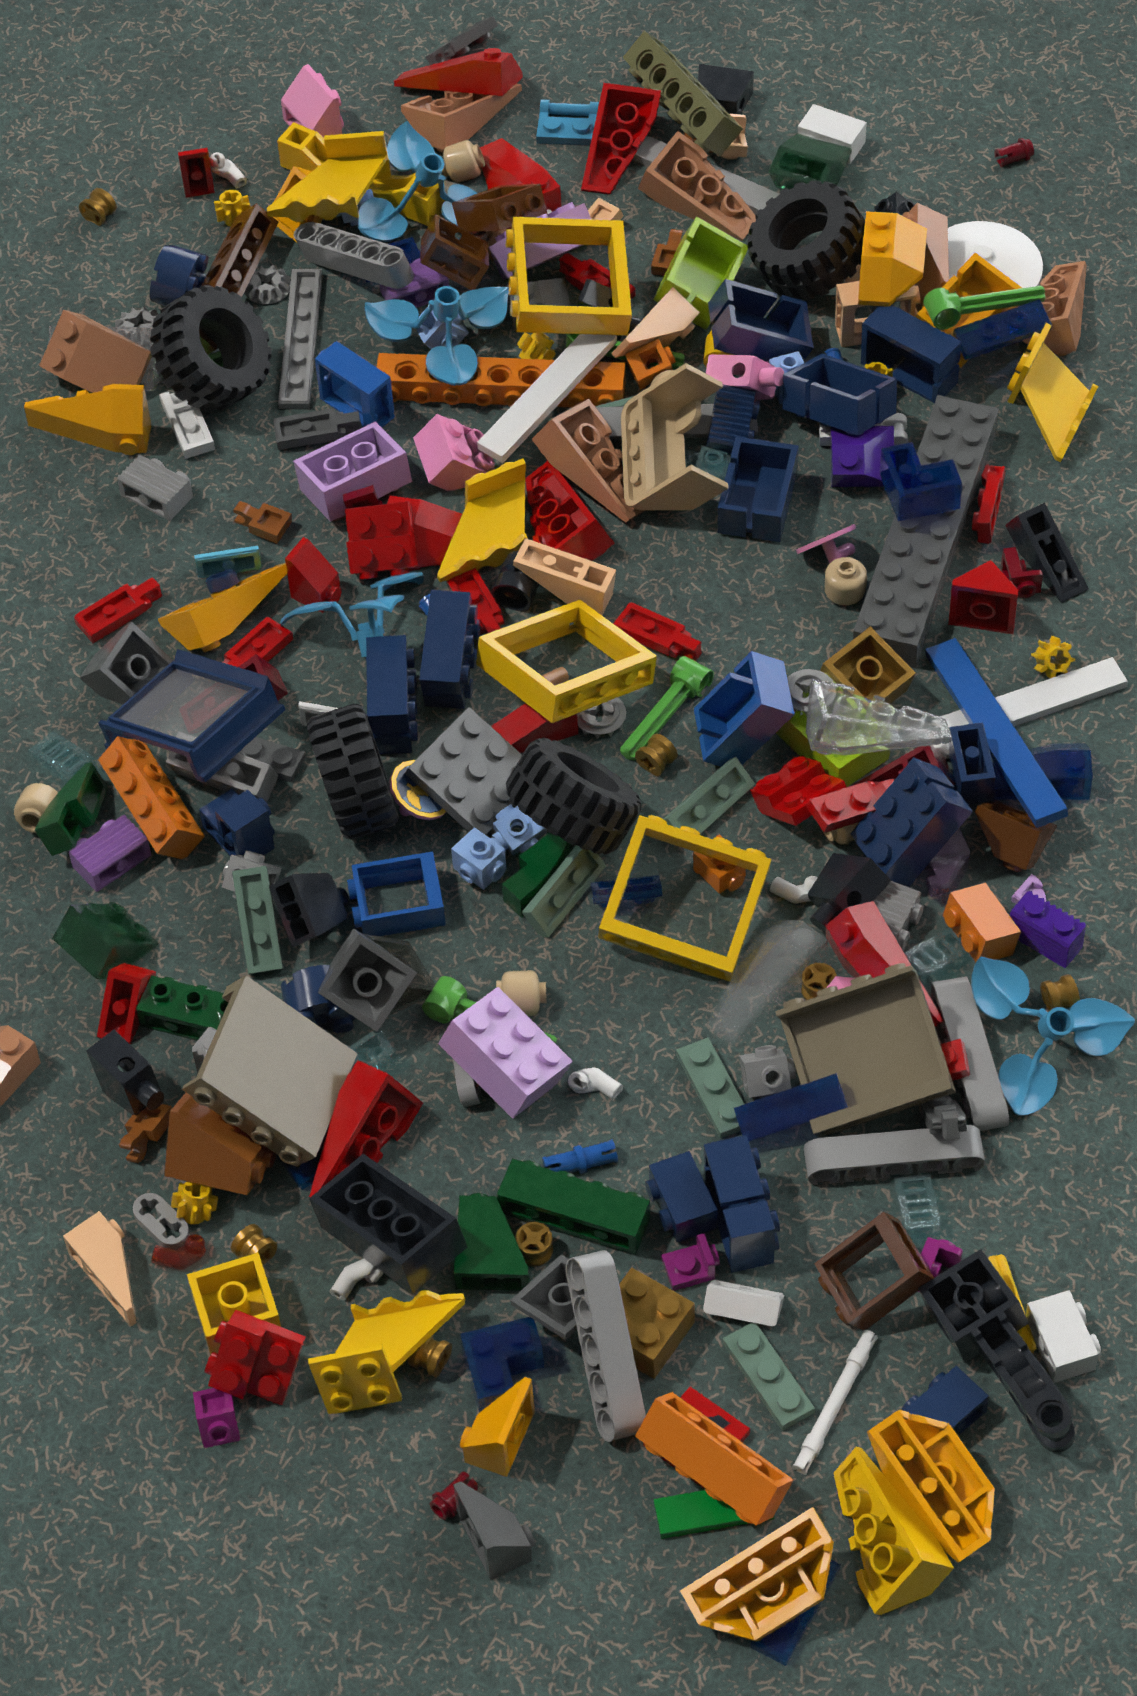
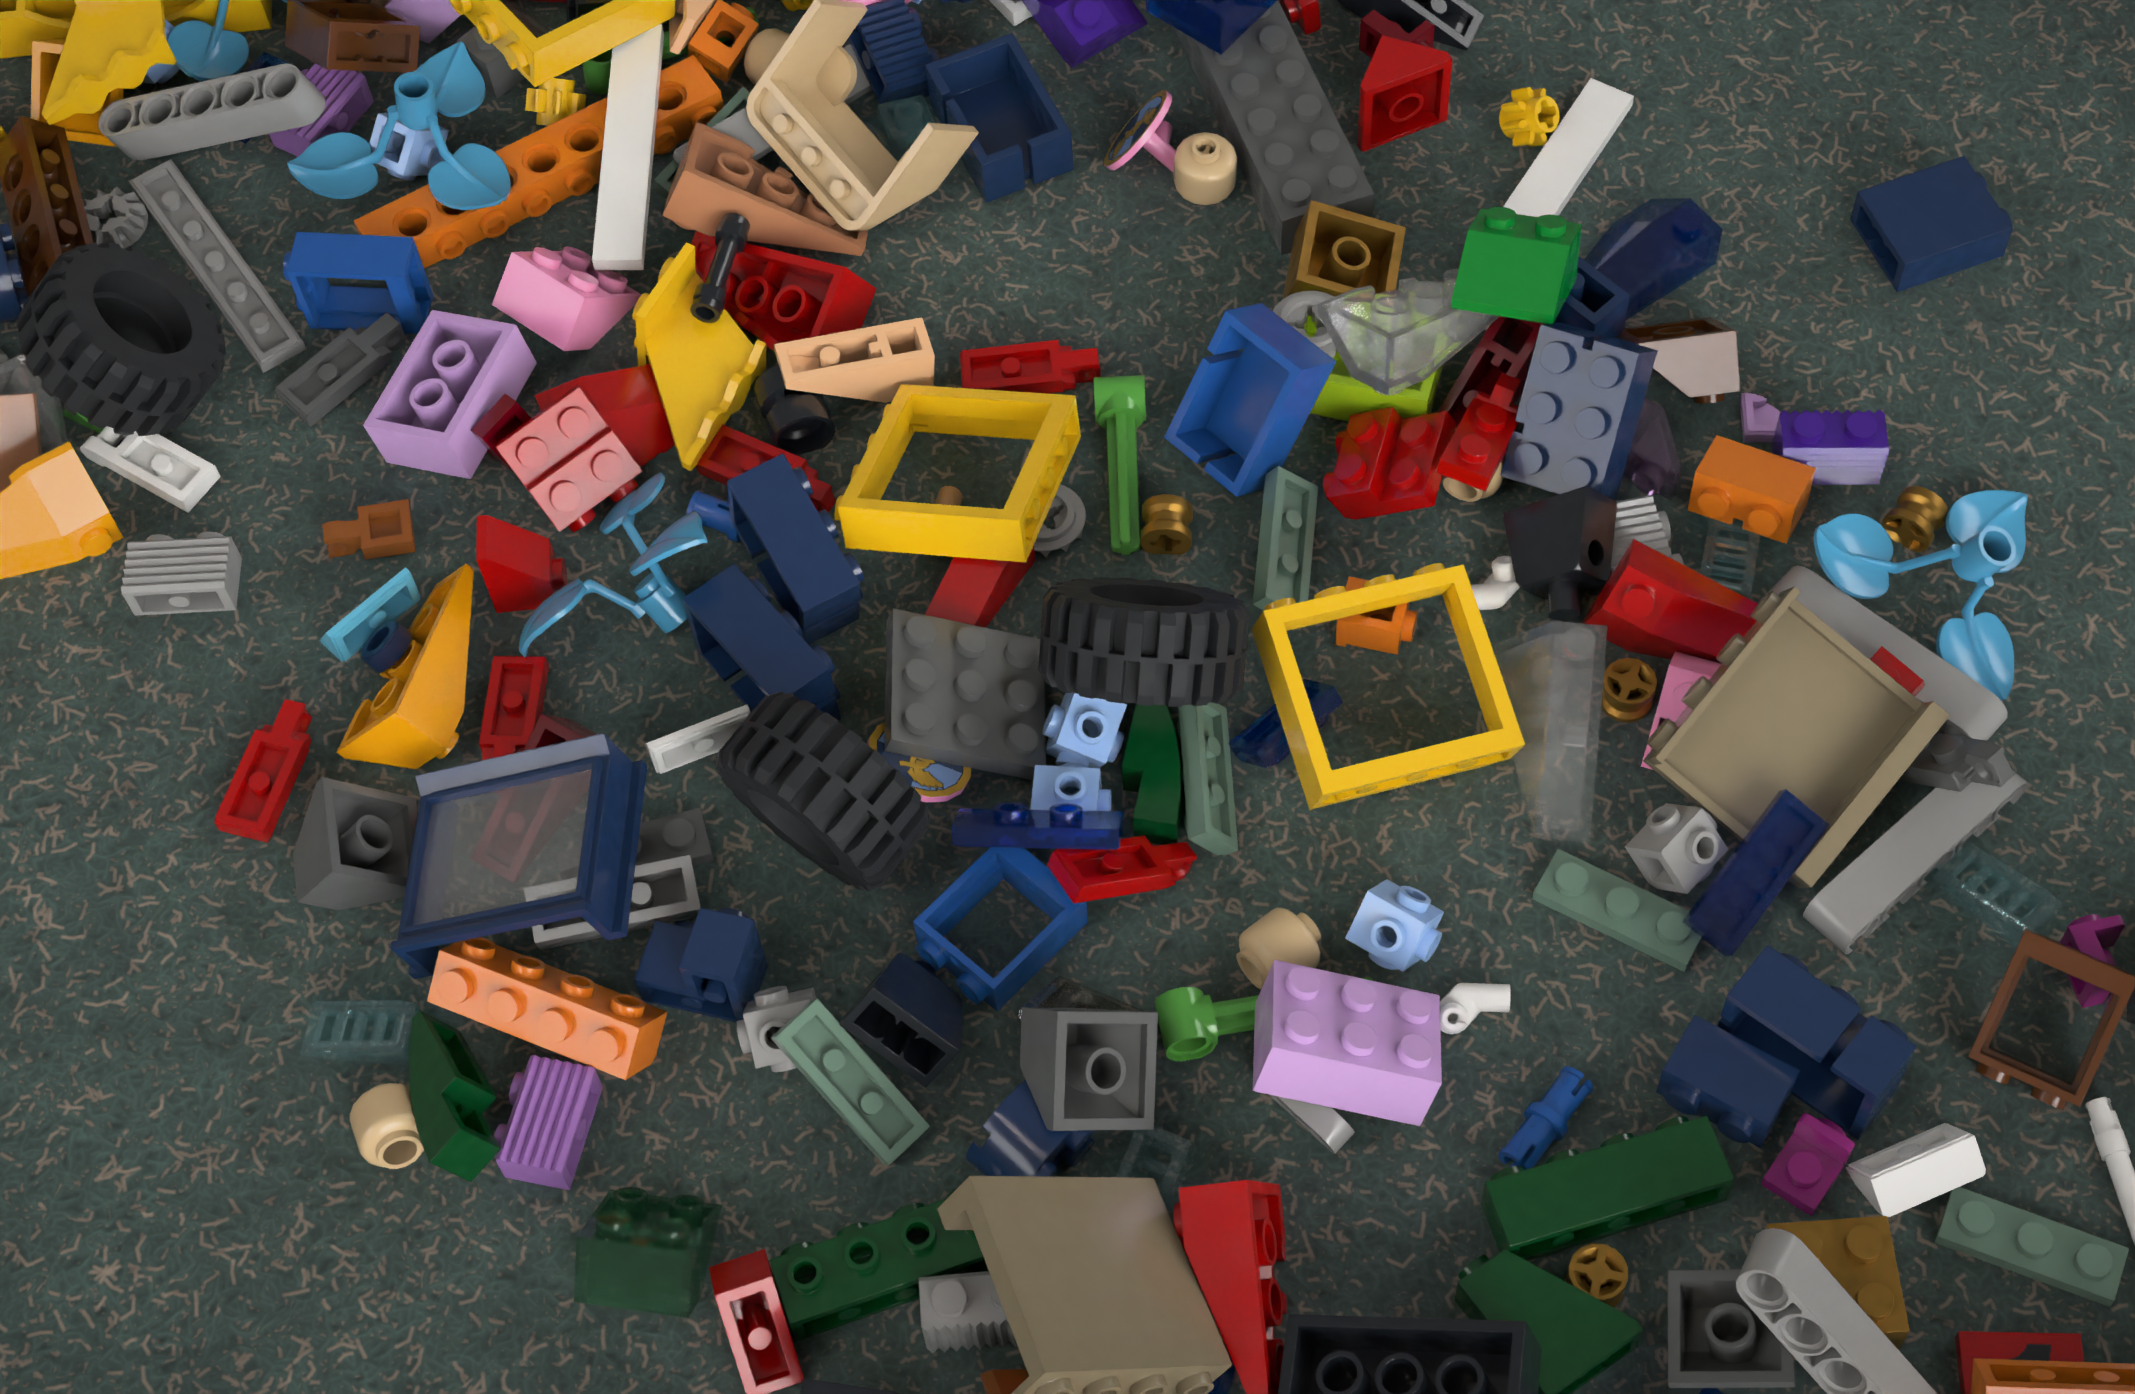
camera: 35 degrees left, 5 degrees up
blue tile [925,638,1068,828] -> none
none -> black bar [690,213,750,323]
none -> clear blue plate [952,802,1124,850]
none -> red hinge [1047,835,1197,904]
none -> light blue brick [1345,879,1444,972]
none -> green slope [1451,207,1582,325]

